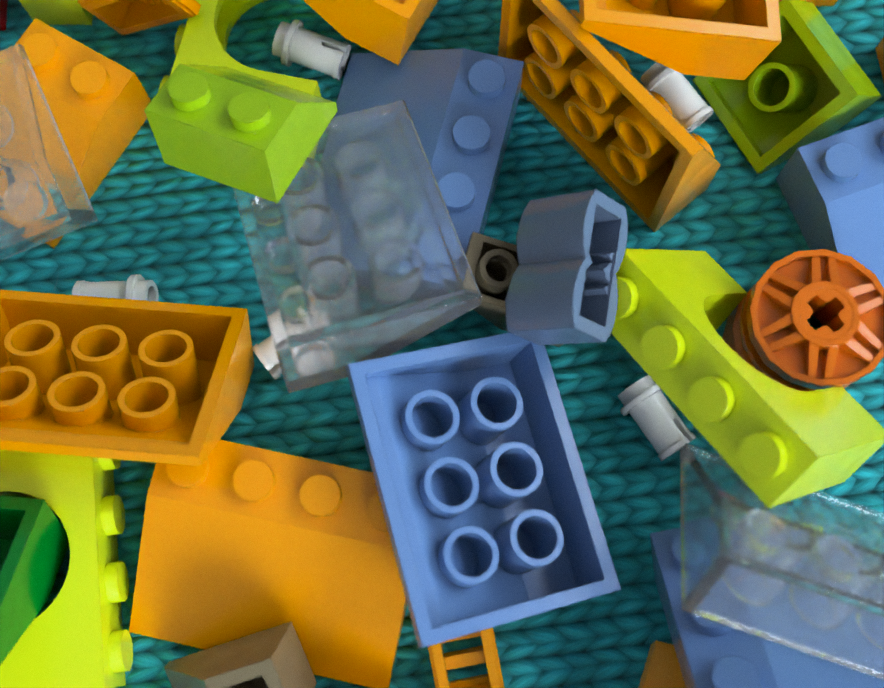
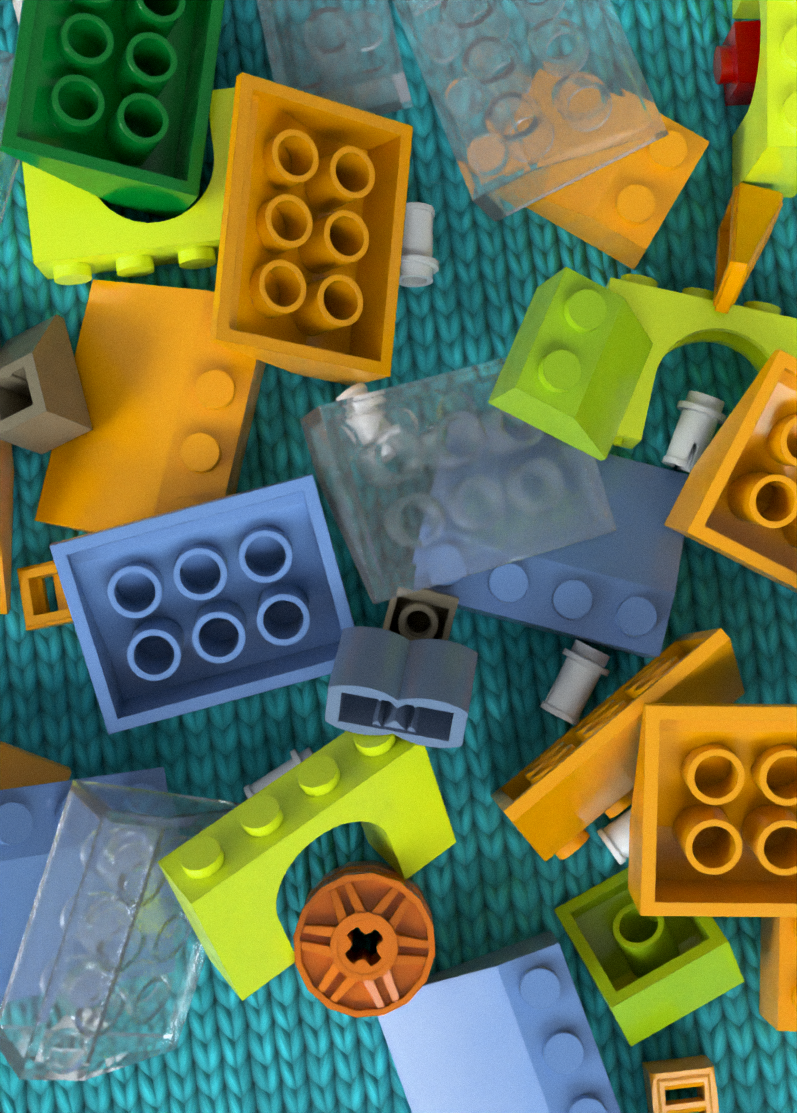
camera: 85 degrees right, 10 degrees up
none -> white pin [540,639,610,726]

